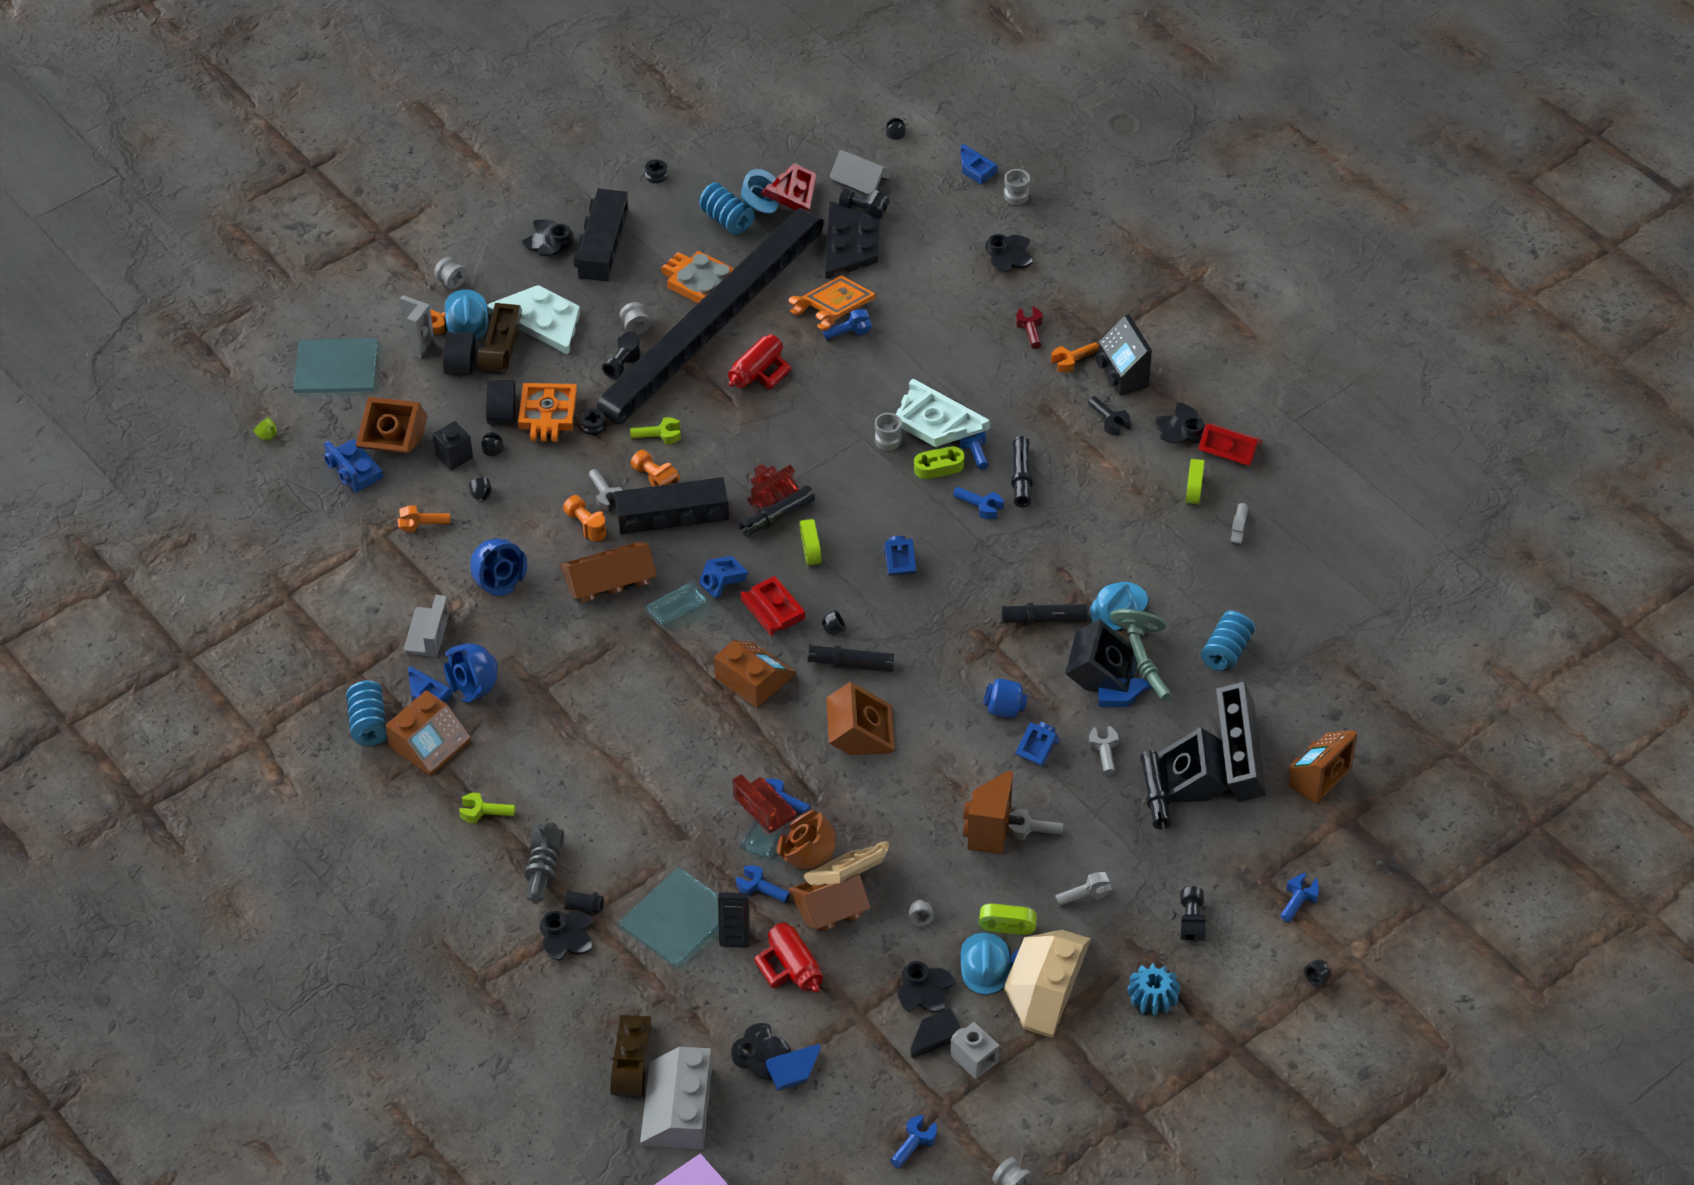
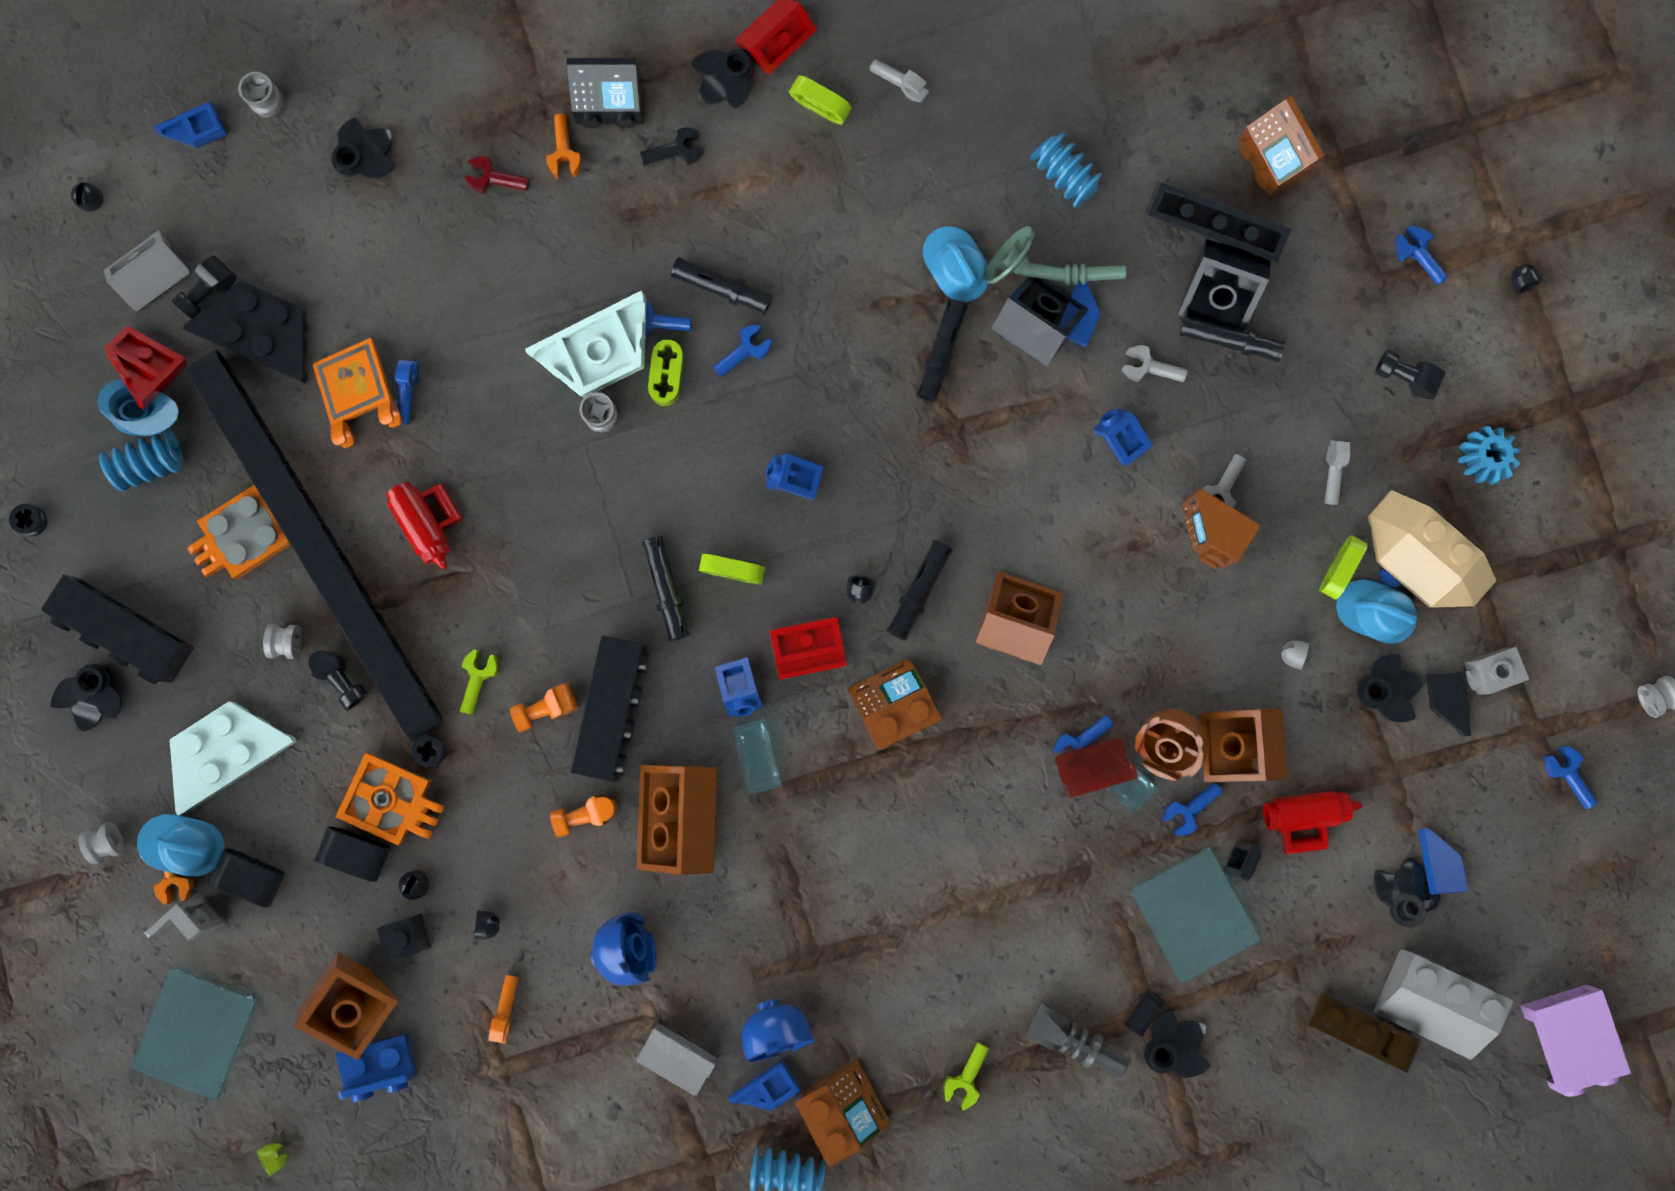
camera: 70 degrees left, 35 degrees up
dark brown plate [477,303,522,373] -> none
light grey bar [589,469,623,512] -> none
clear red hips [747,464,799,508] -> none
tan tile [804,841,889,885] -> none
blue head [983,678,1028,719] -> none

